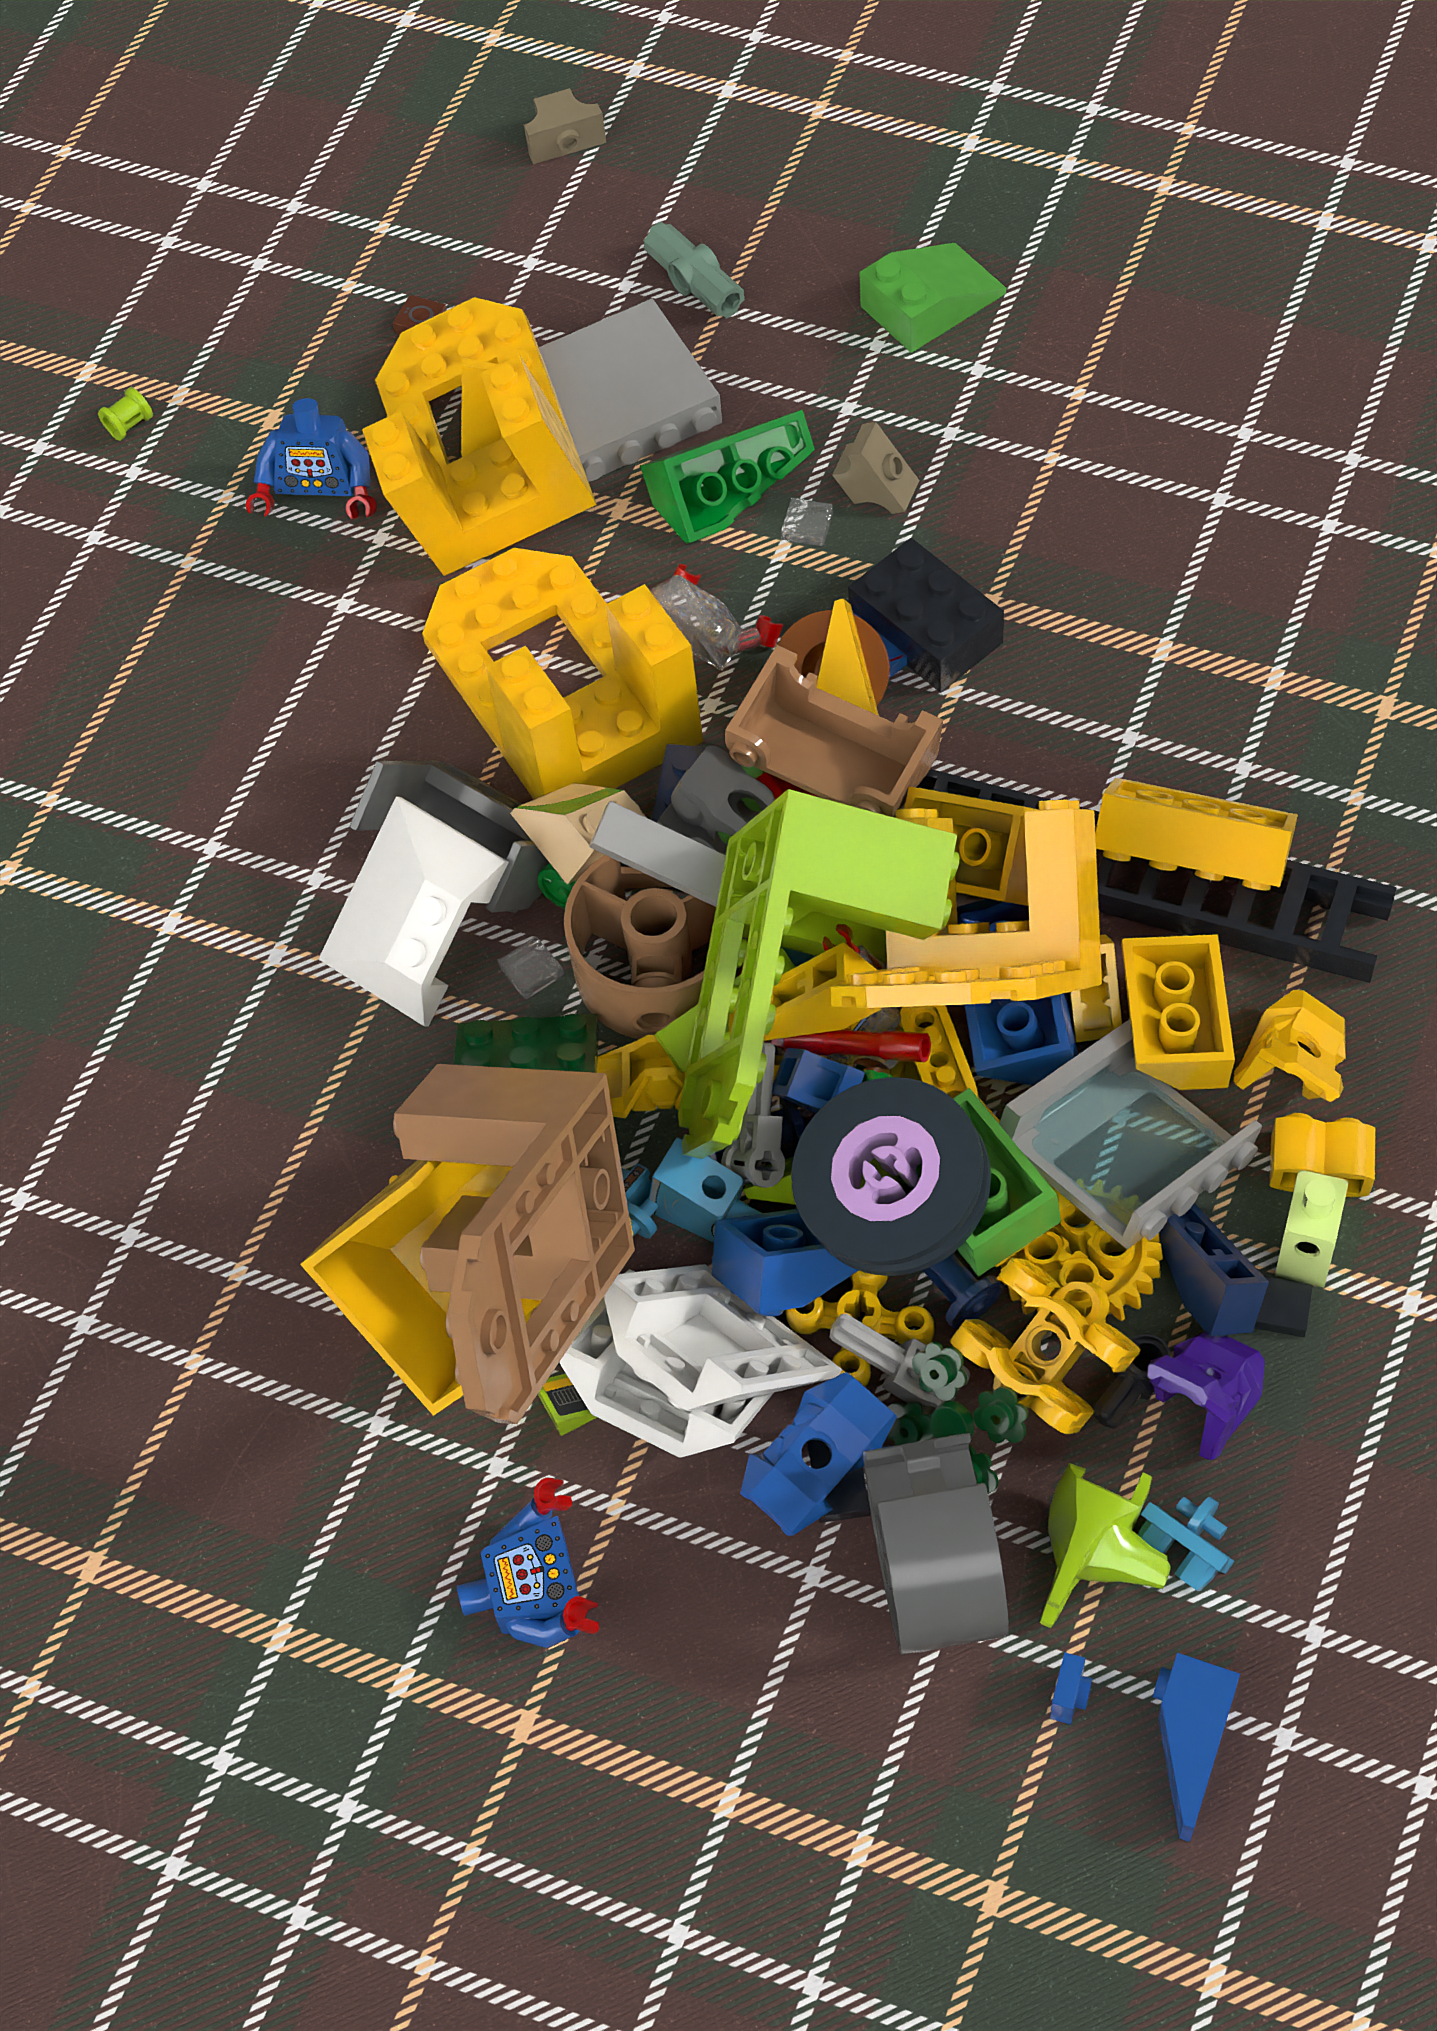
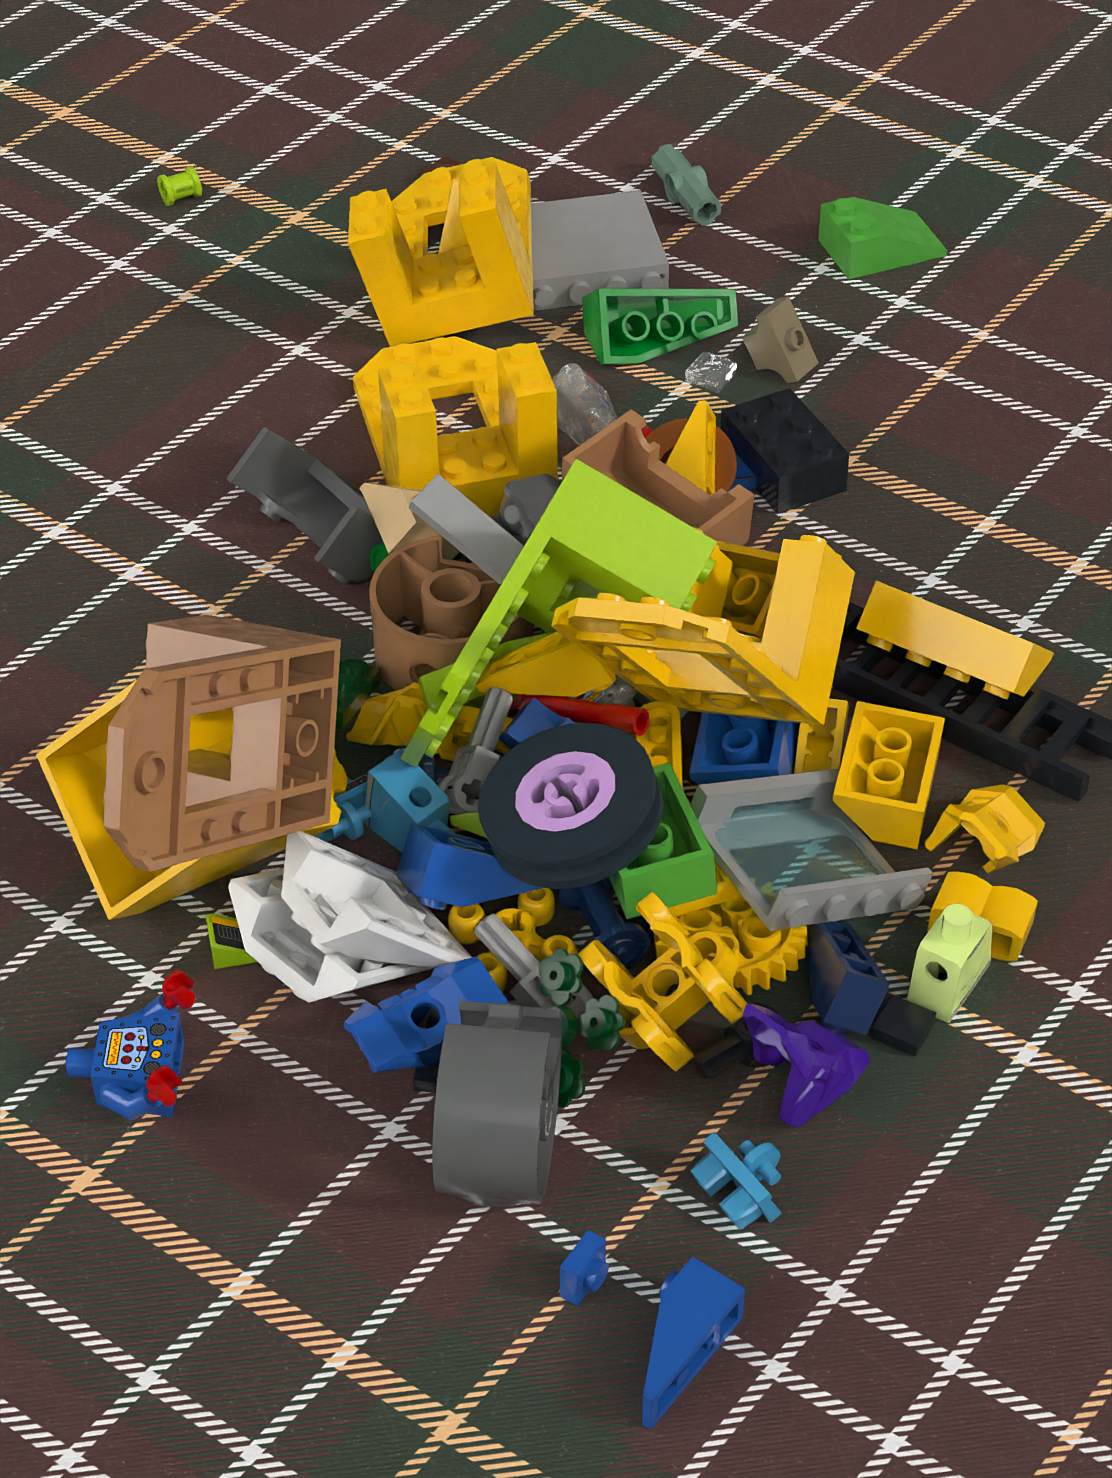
camera: 10 degrees right, 15 degrees down
blue torso [246,398,377,519] -> none
white slope [319,796,509,1026] -> none
clear tile [498,936,564,1000] -> none
dark tan brick [524,88,606,165] -> none
lime piece [1040,1463,1171,1628] -> none

